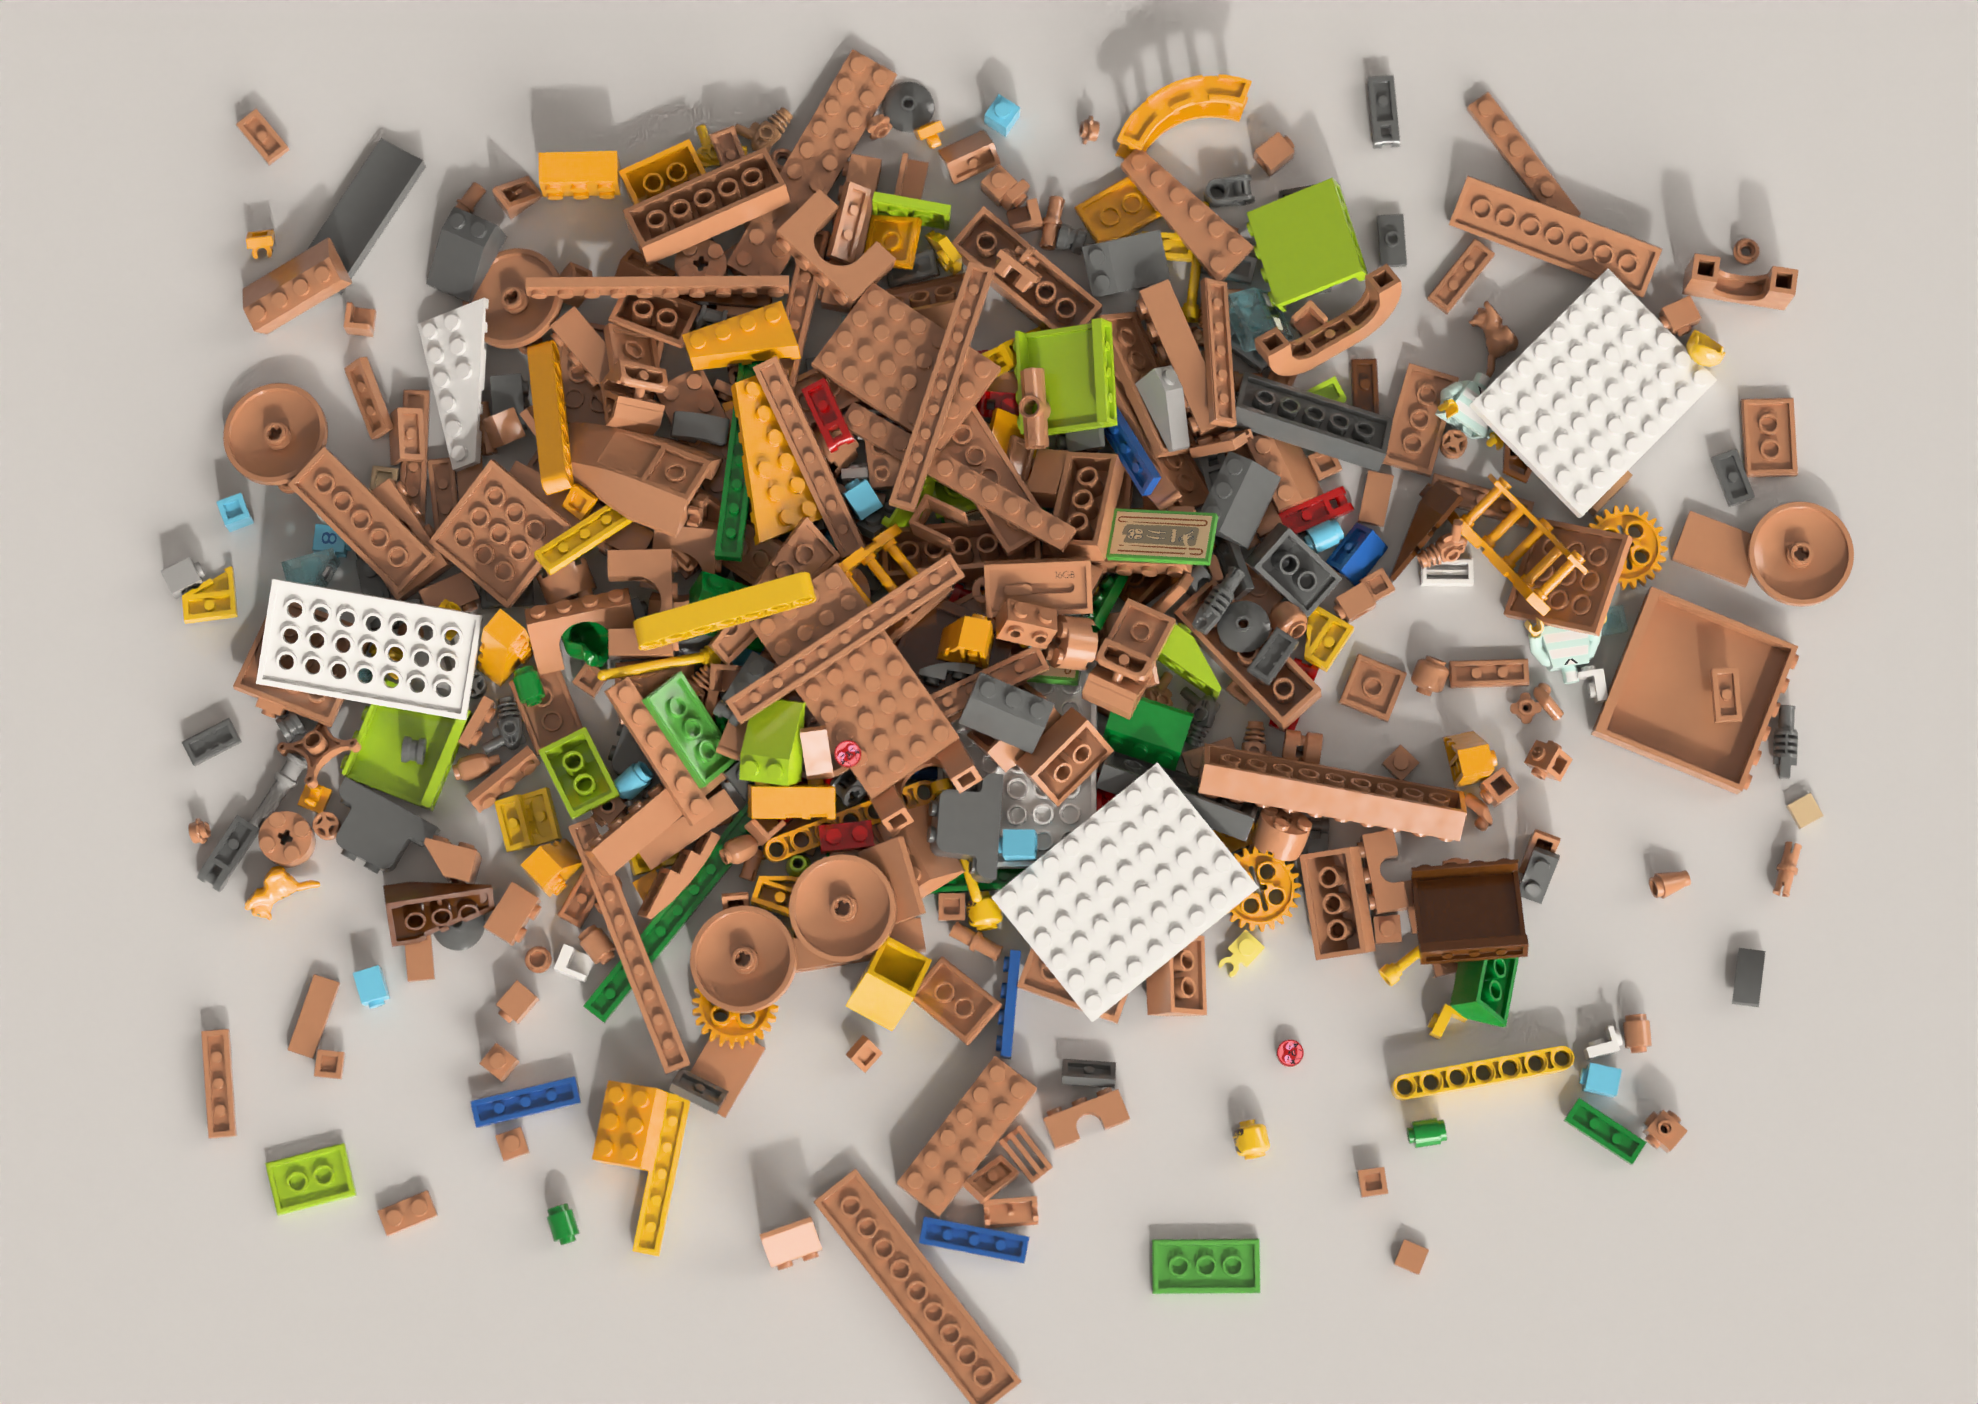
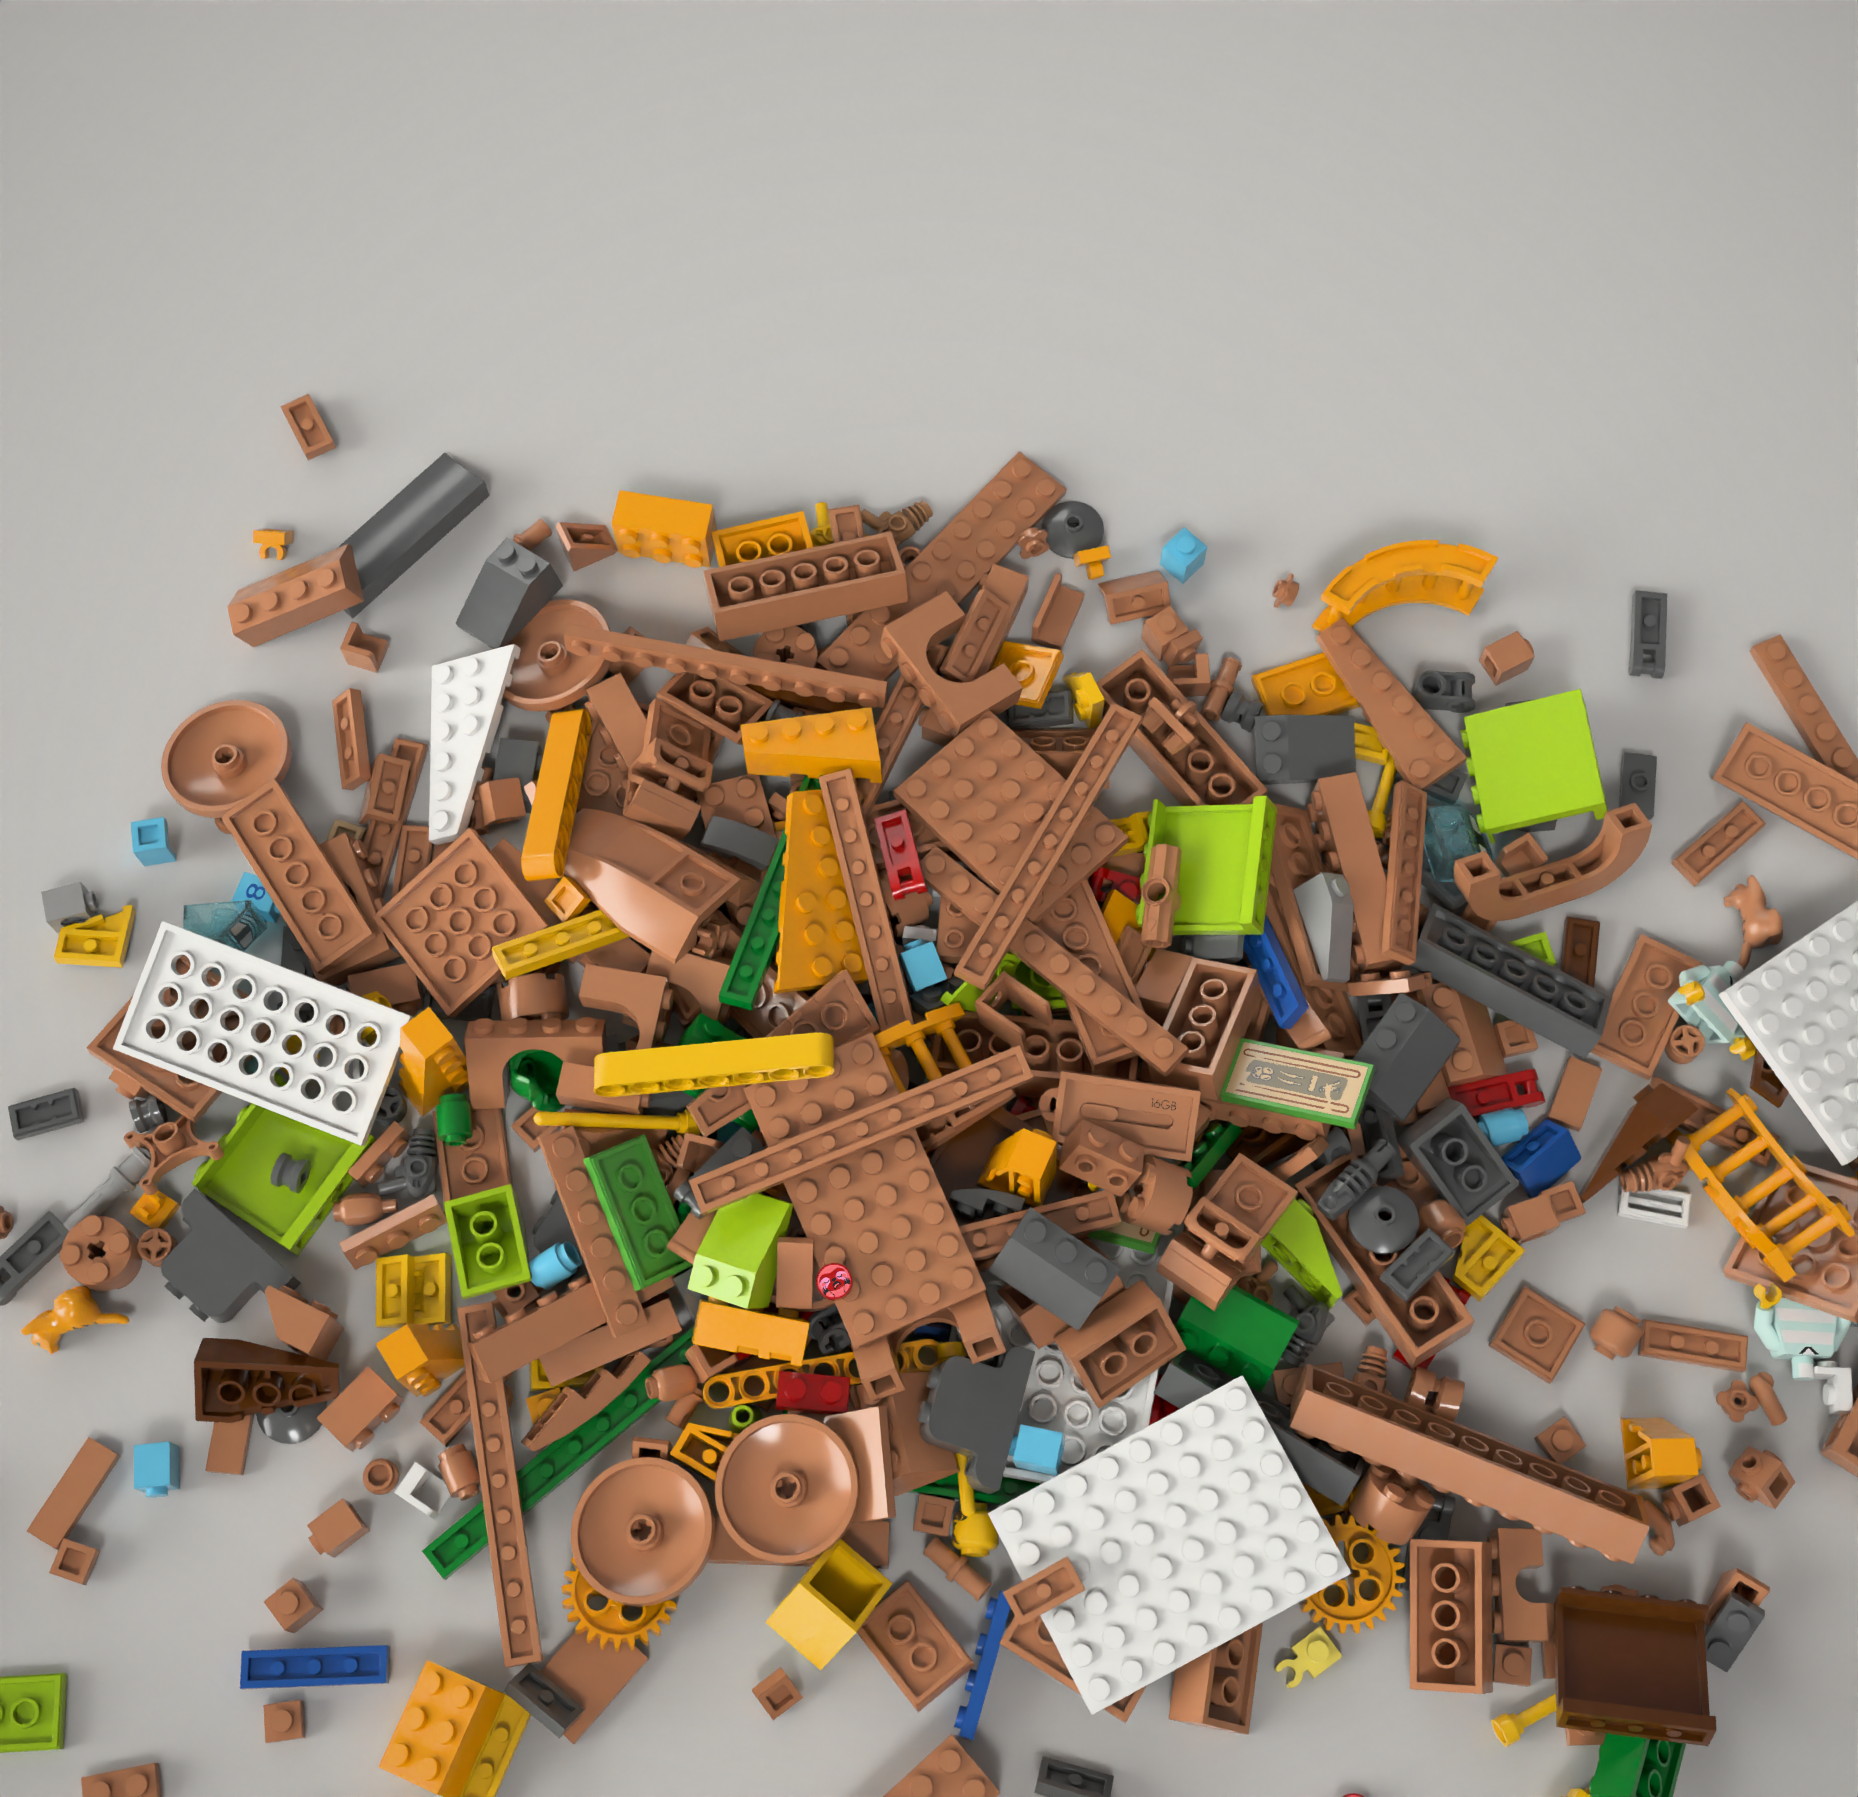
camera: 15 degrees right, 10 degrees down
lime tile [872,191,951,230] -> none
none -> nougat plate [1003,1556,1086,1626]

